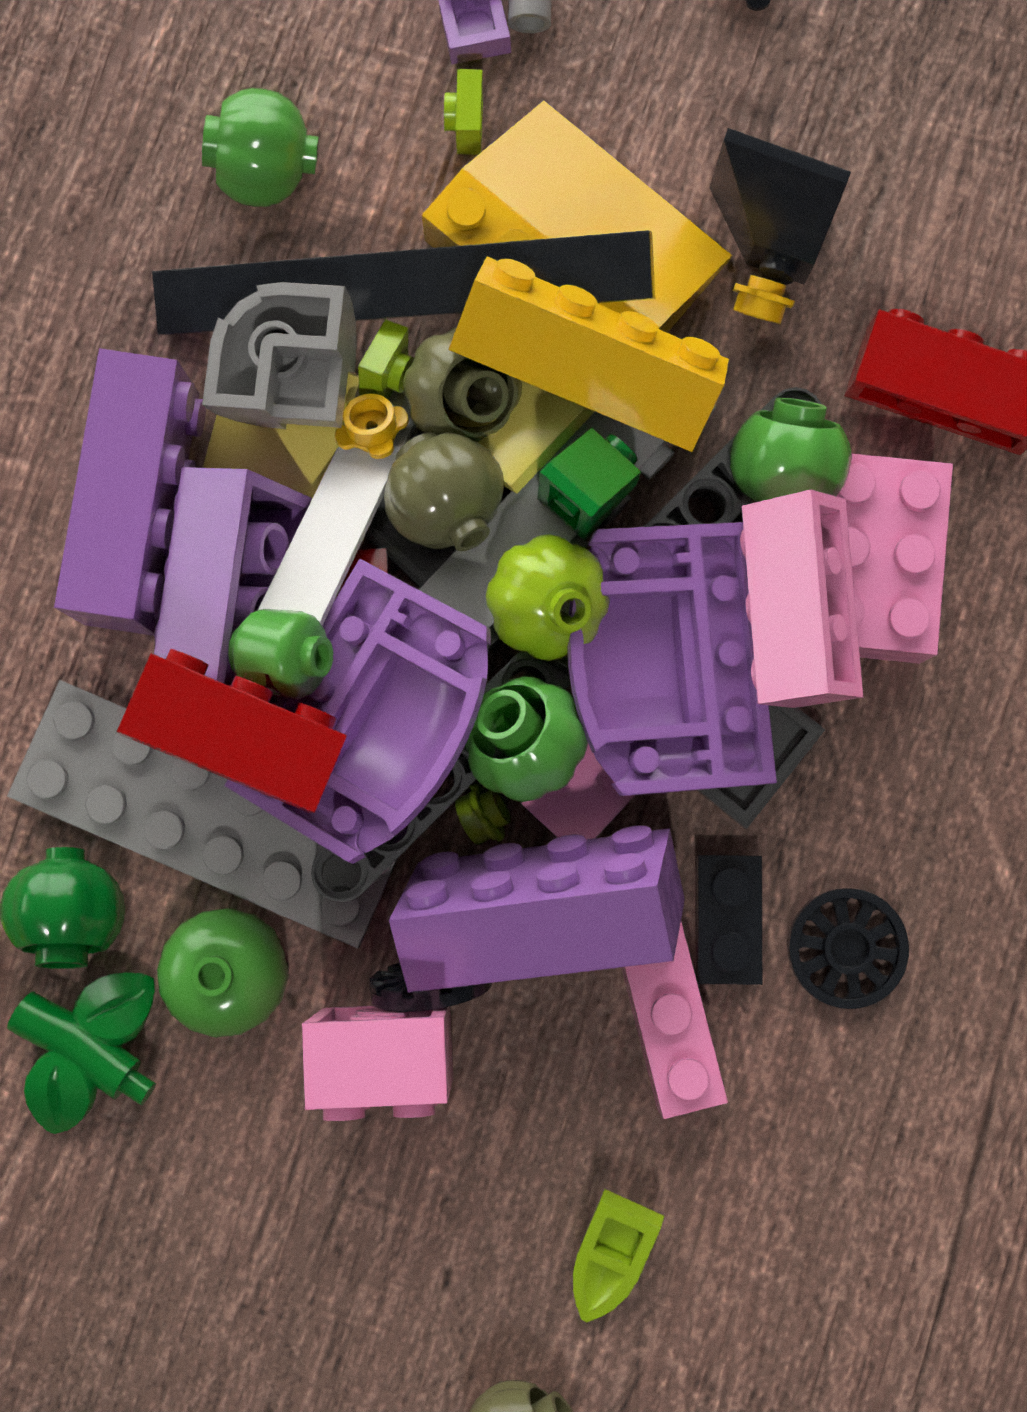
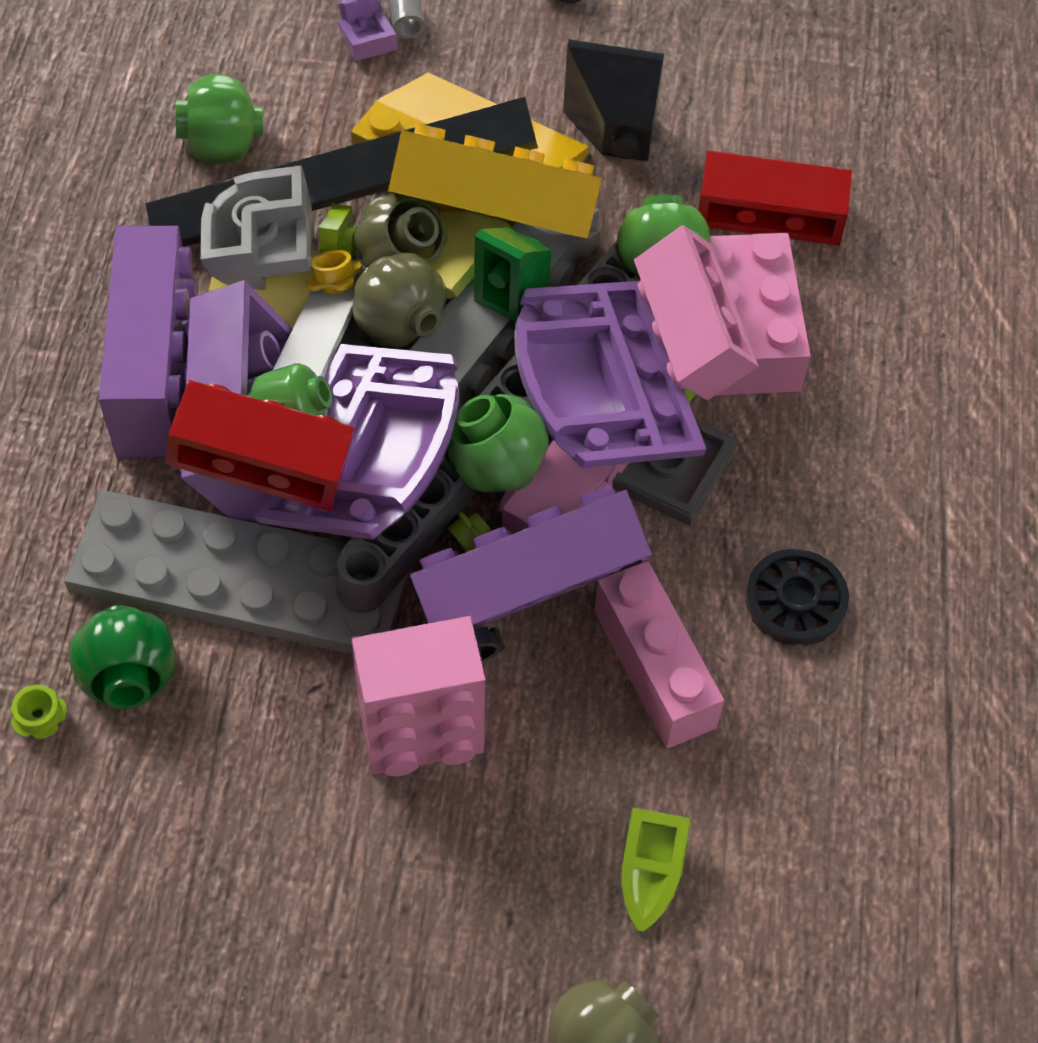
camera: 10 degrees left, 25 degrees down
green plant [7,972,156,1134] -> none
bright green cylinder [157,908,289,1038] -> none
lime plate [444,69,483,155] -> none
lime plant [486,534,610,661] -> none
black plate [696,855,763,985] -> none
yellow plate [733,275,795,325] -> none

